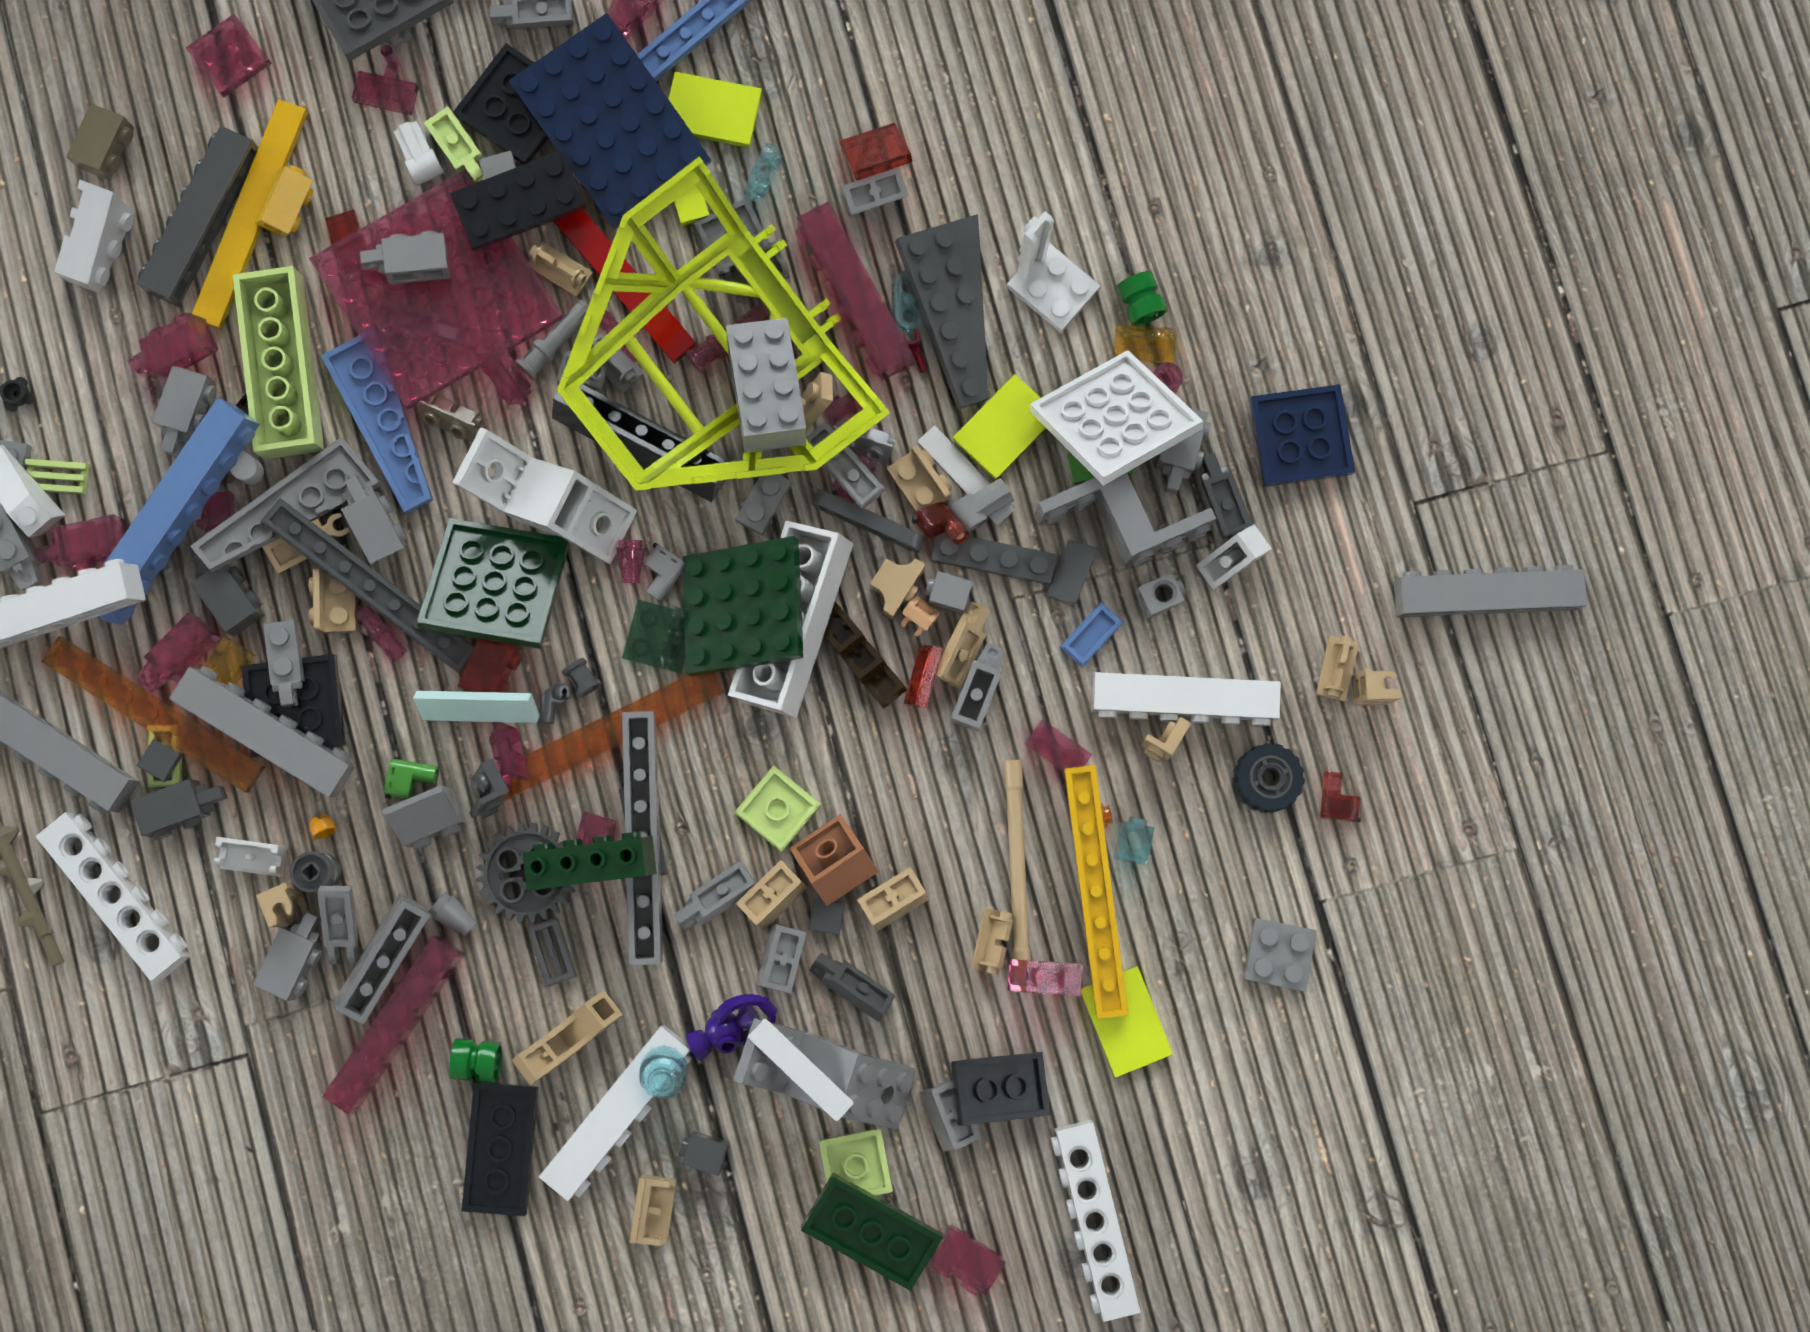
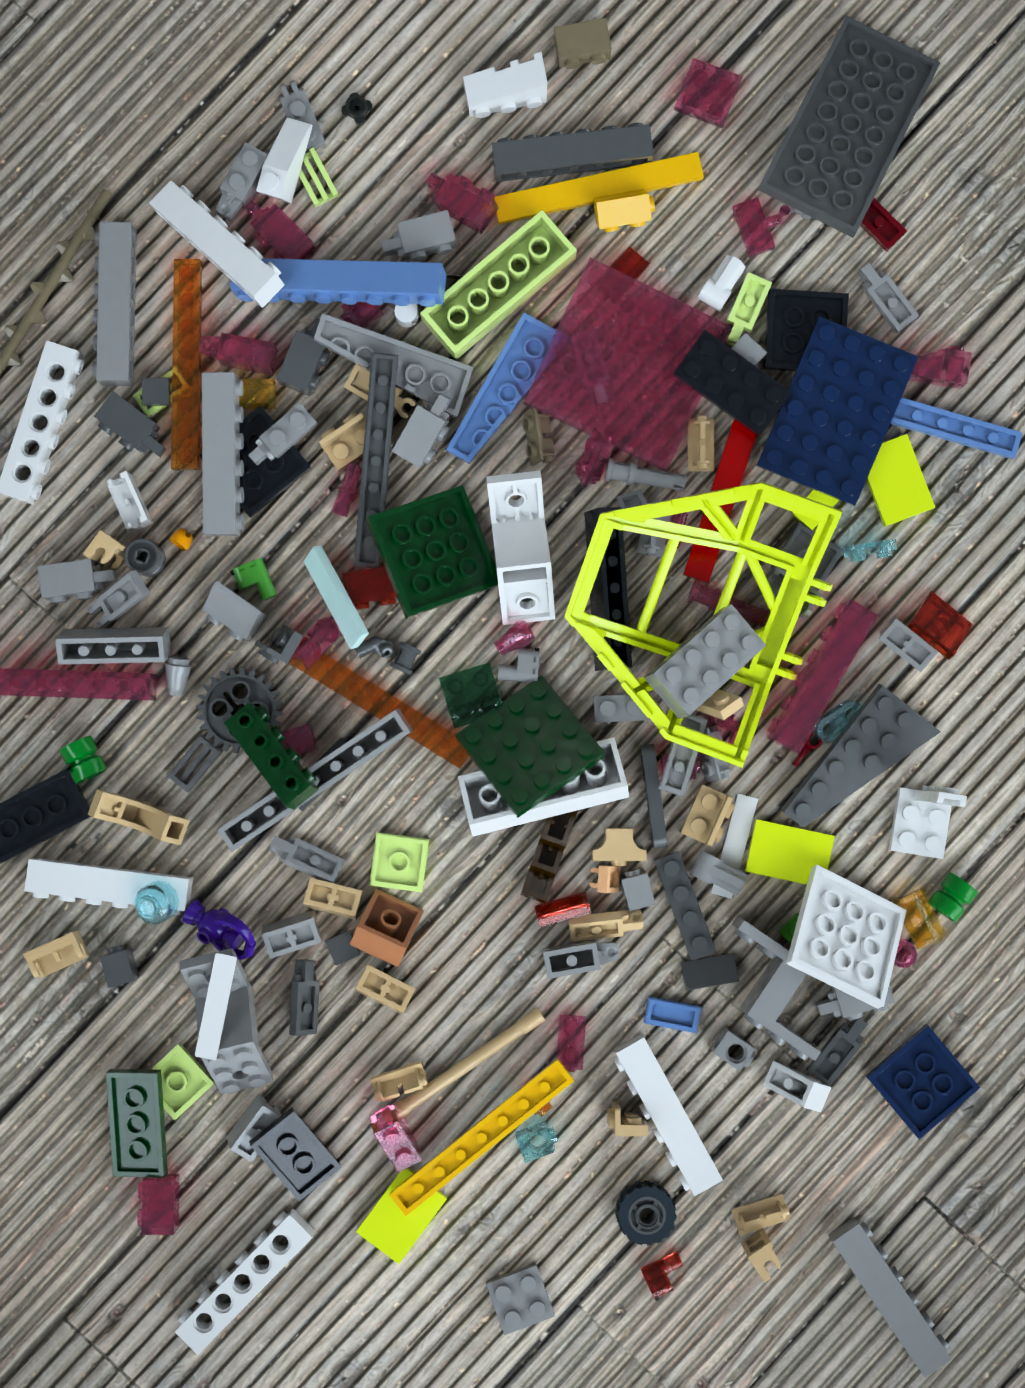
camera: 60 degrees right, 5 degrees up
light grey hinge [360,231,450,284] -> none
clear red piece [912,502,969,545] -> none

